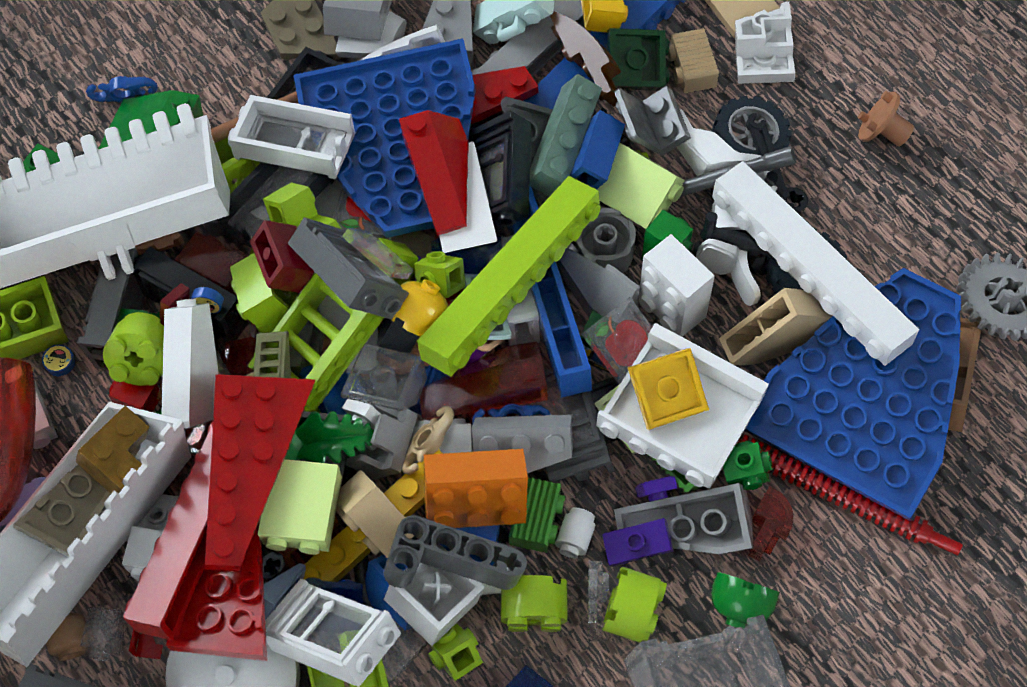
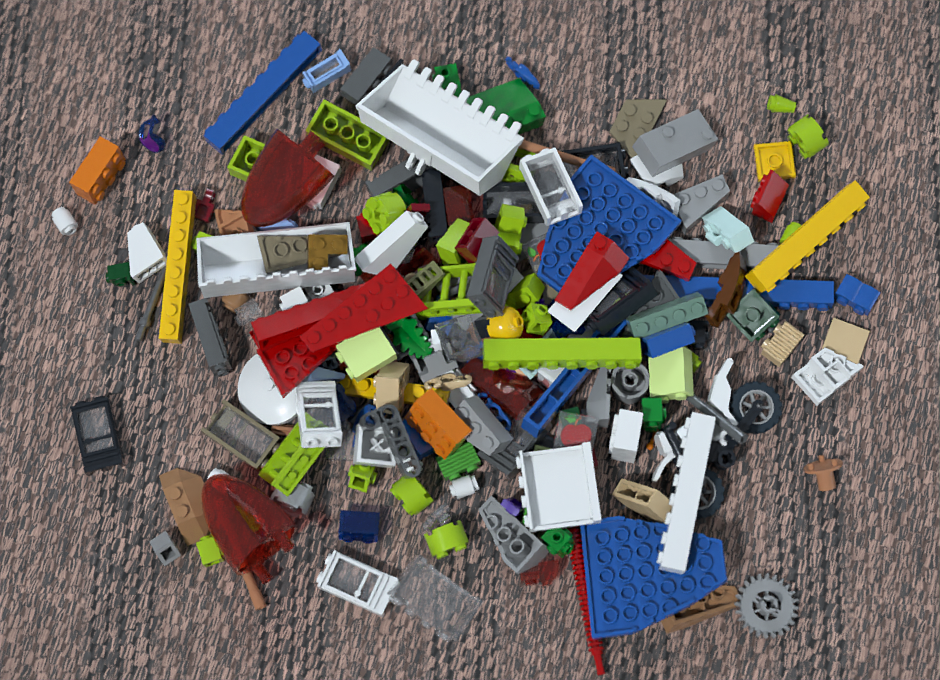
camera: 55 degrees right, 10 degrees up
tile [42,344,75,377] -> none
blue tile [191,287,224,314] -> none
clear tile [342,228,413,280] -> none
dark purple plate [602,518,673,567] -> none
dark grey bracket [614,86,691,156] -> none
yellow tile [628,348,709,430] -> none
green cylinder [711,572,780,630] -> none

